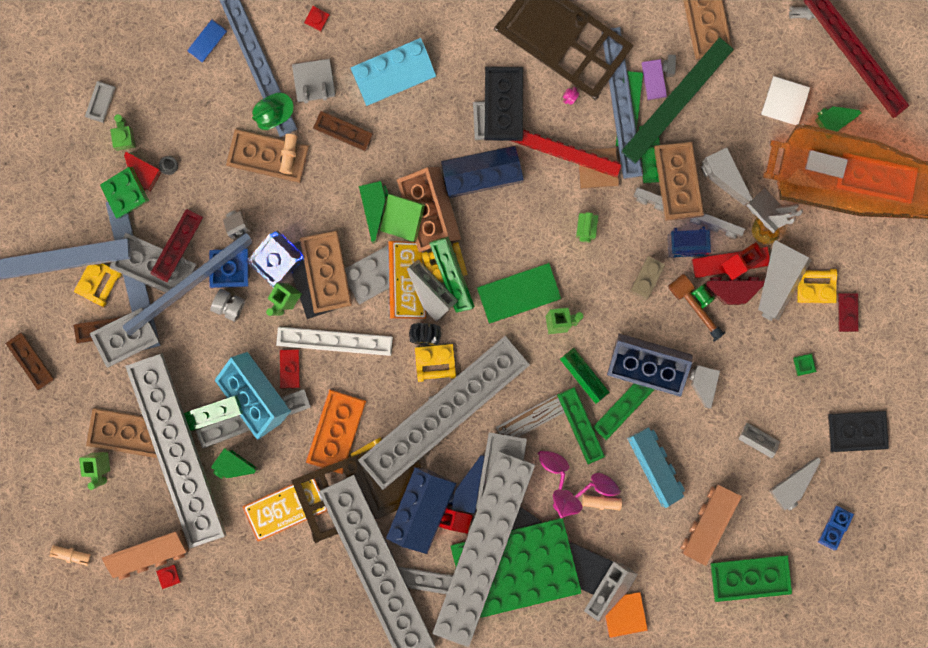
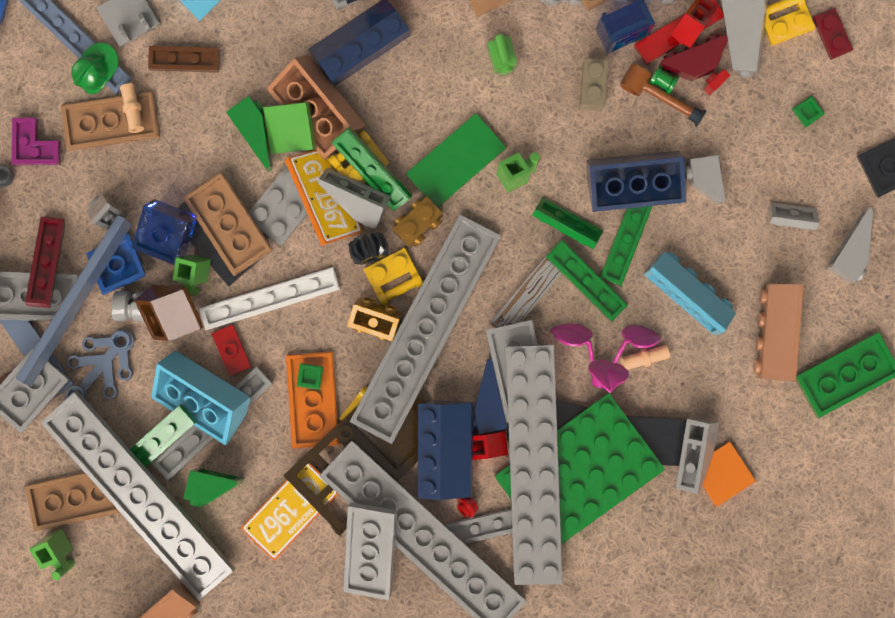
camera: 20 degrees left, 0 degrees up
none -> magenta plate [11,118,61,166]
none -> sand blue plant [66,329,134,400]
none -> slope [134,285,204,341]
none -> green tile [296,363,324,390]
none -> light grey plate [343,502,397,600]
none -> pearl gold brick [347,297,403,341]
none -> pearl gold brick [393,196,443,248]
none -> red plate [457,497,478,518]
none -> red plate [704,69,731,96]

